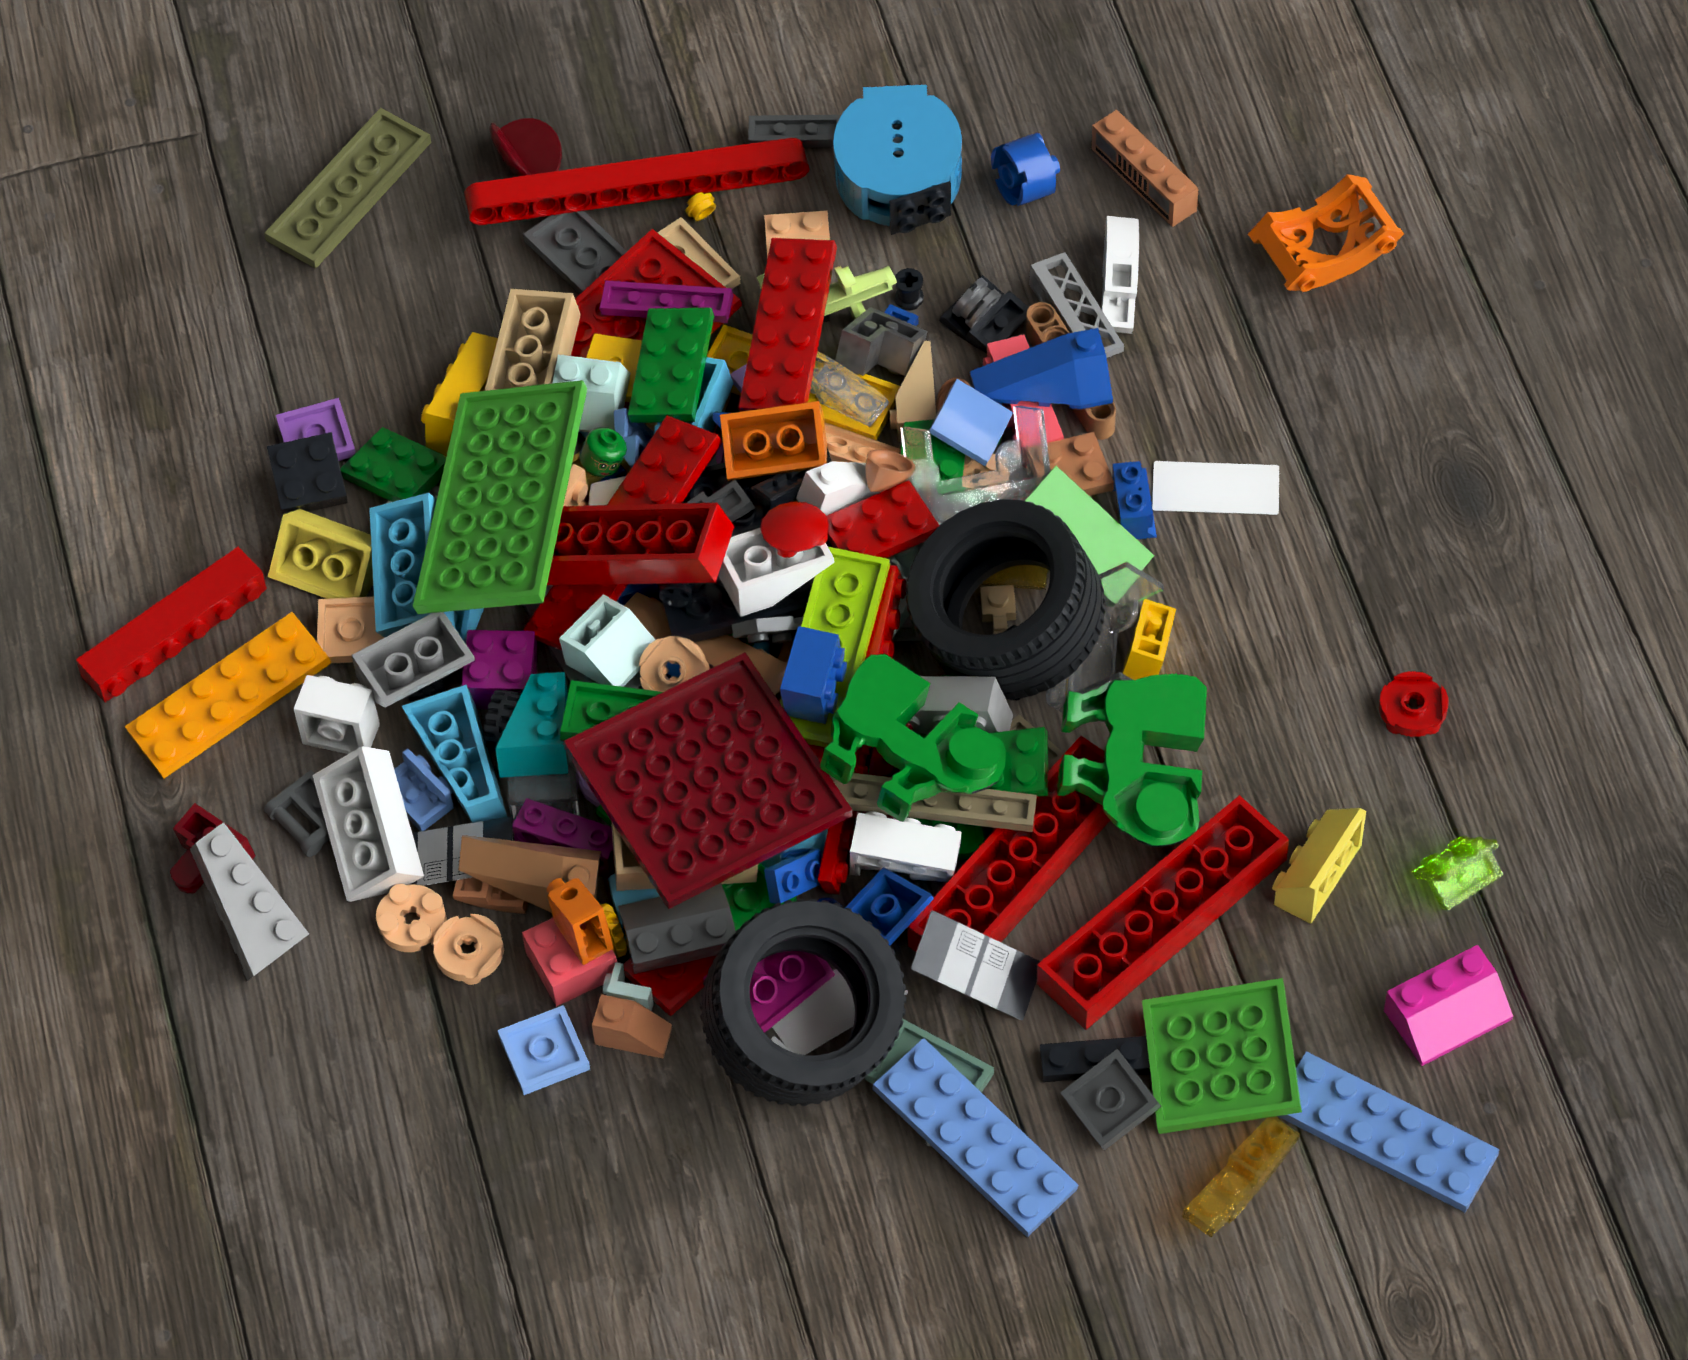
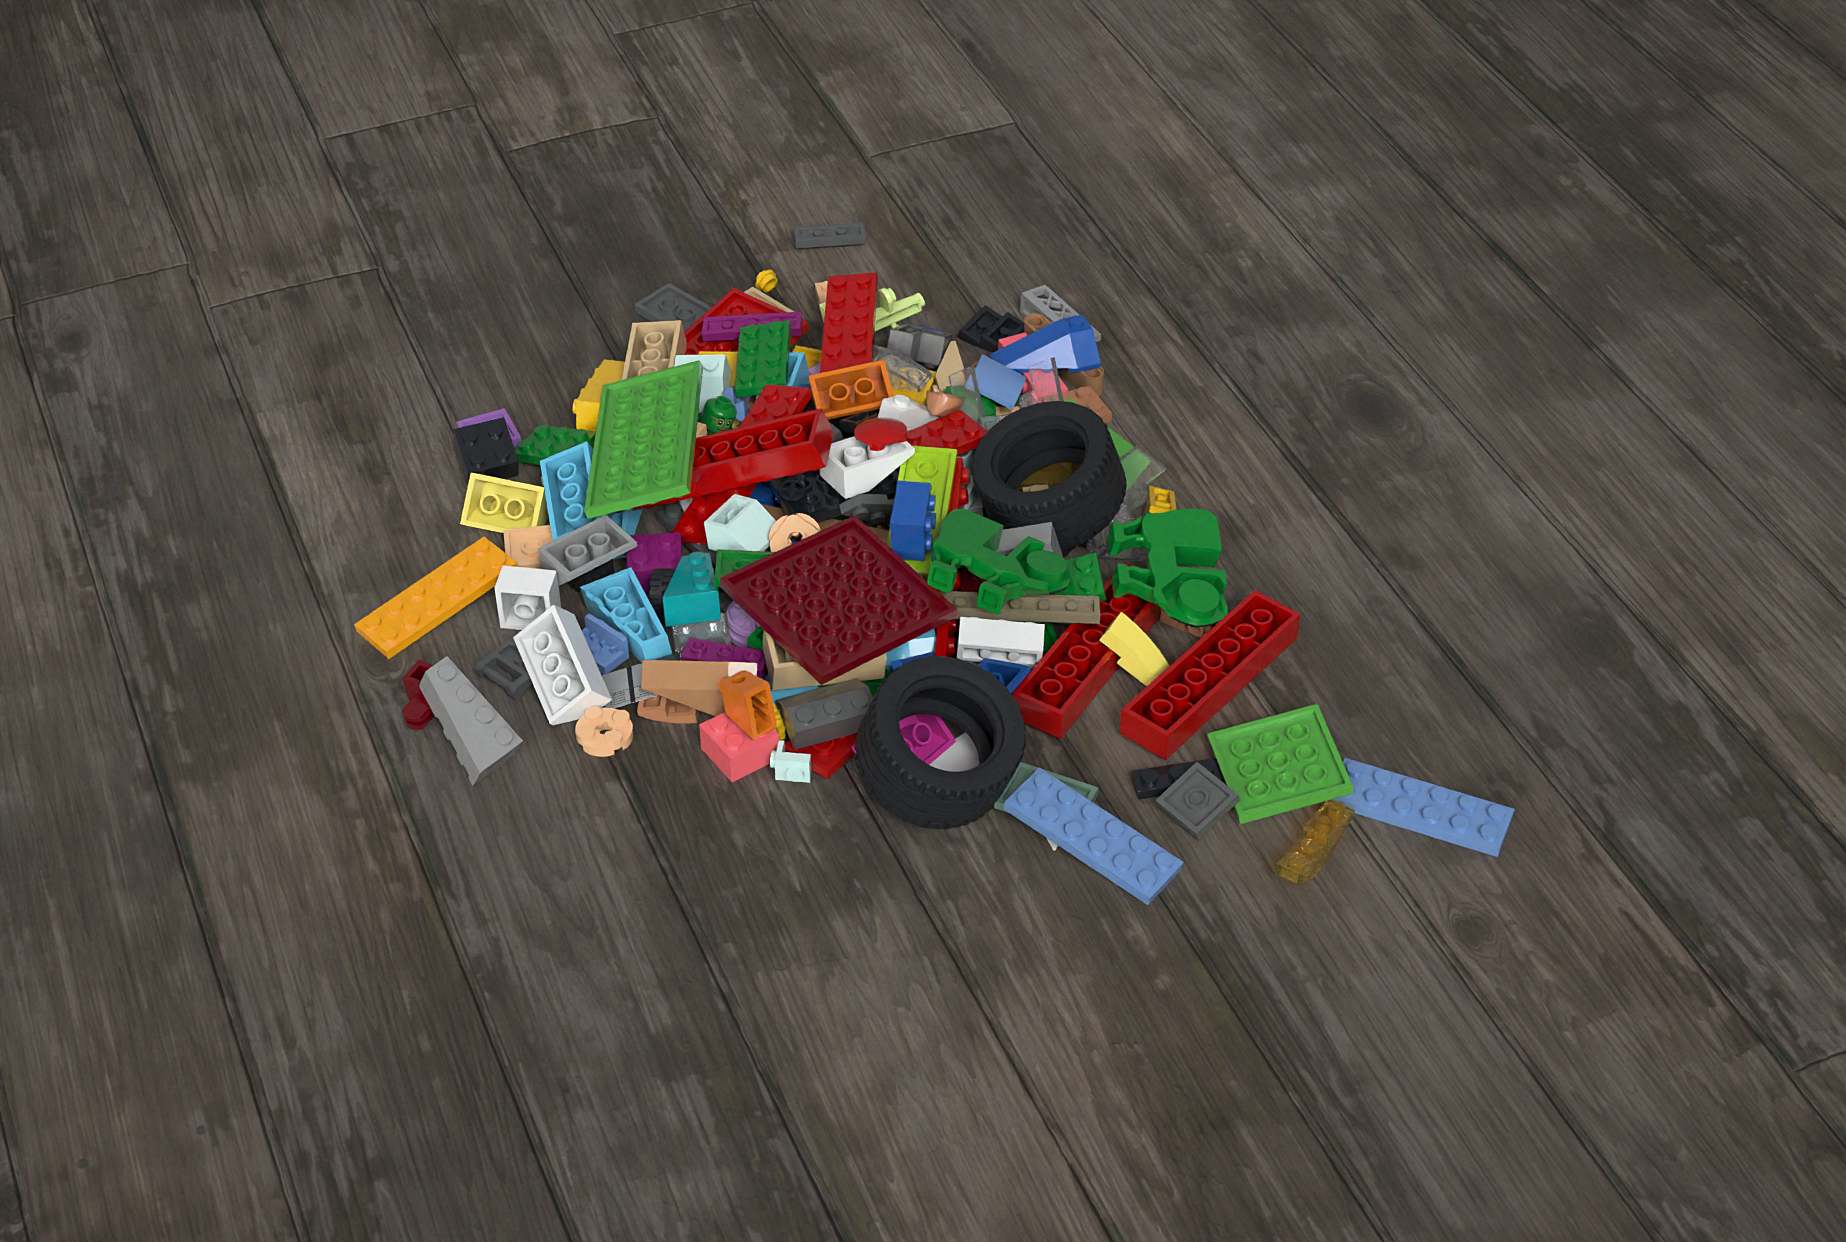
camera: 10 degrees left, 15 degrees down
red brick [76,546,267,703] -> none
olive plate [264,108,431,269] -> none
light nougat plate [433,914,504,985] -> none
red beam [464,138,810,225] -> none
dark red piece [489,118,562,177] -> none
light blue plate [498,1005,590,1095] -> none
nougat slope [592,994,672,1058] -> none
dark azure piece [833,85,962,235] -> none
black bush [895,268,924,311] -> none
sticker [911,910,1041,1020] -> none
flat silver wheel [952,277,1001,328] -> none
blue brick [991,133,1060,206] -> none
nougat brick [1092,110,1198,227] -> none
white slope [1100,216,1139,334] -> none
blue window [1112,461,1157,539] -> none
white sticker [1152,461,1279,515] -> none
orange fence [1248,174,1404,292] -> none
light yellow slope [1272,808,1366,924] -> none
red plate [1379,671,1449,737] -> none
slope [1384,945,1513,1066] -> none
clear neon green bracket [1413,835,1503,910] -> none
none -> light yellow slope [1100,612,1169,686]

